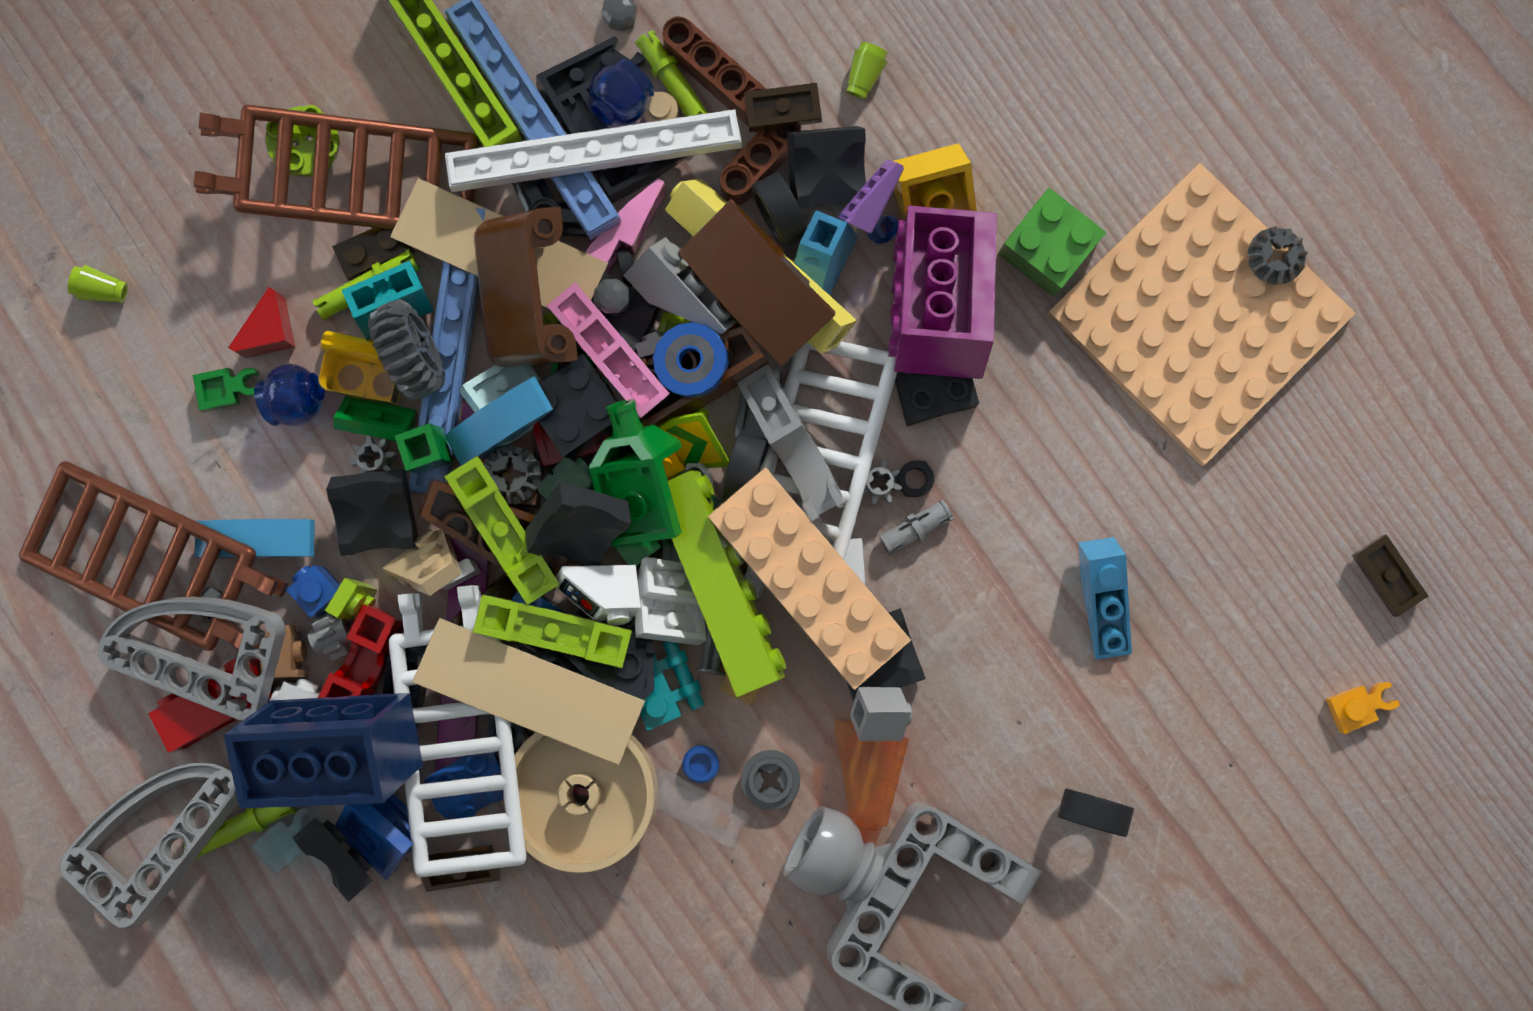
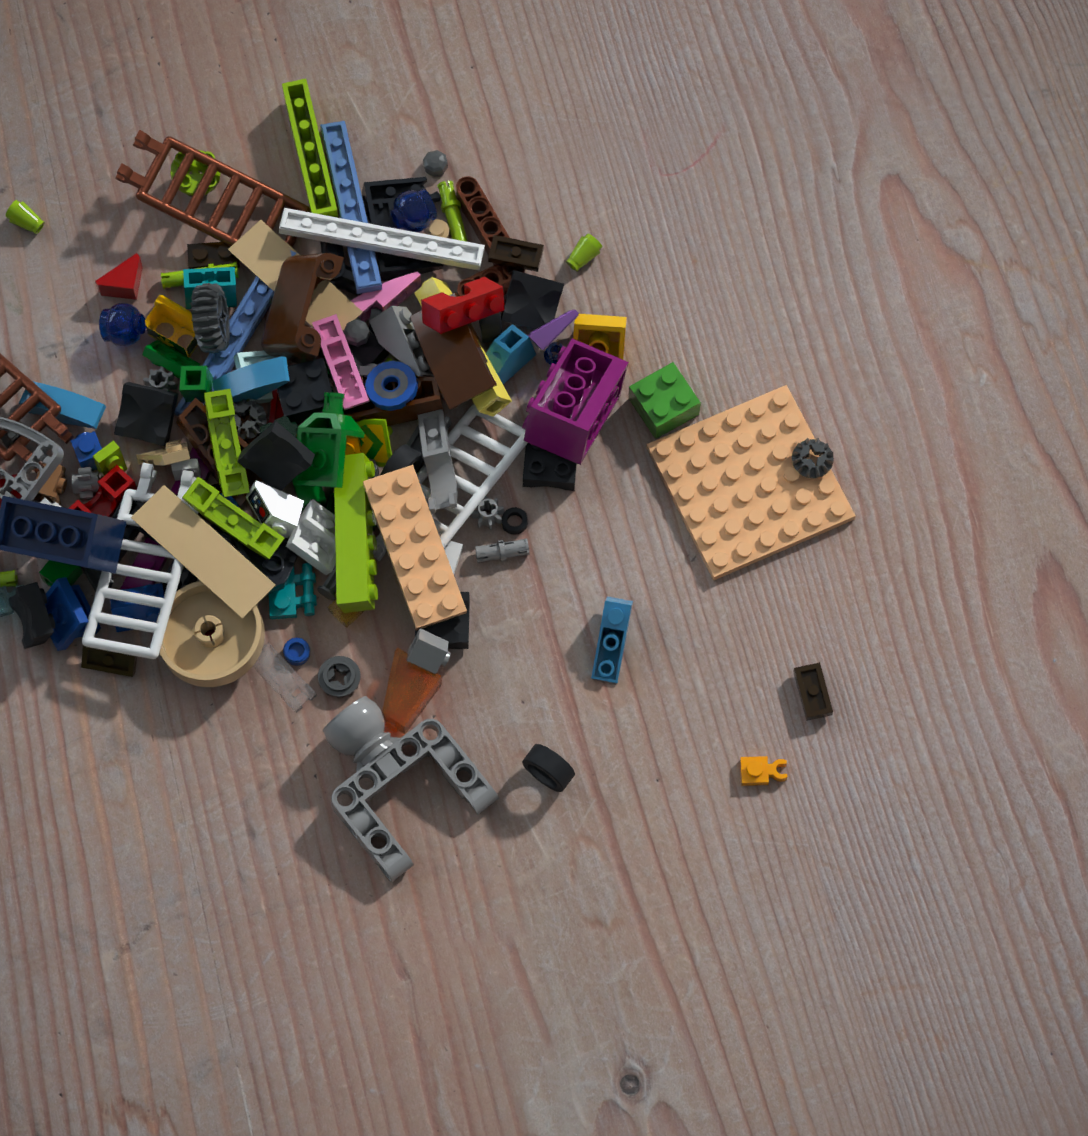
camera: 20 degrees right, 15 degrees down
green plate [192,368,263,412] -> none
none -> red arch [421,277,504,334]

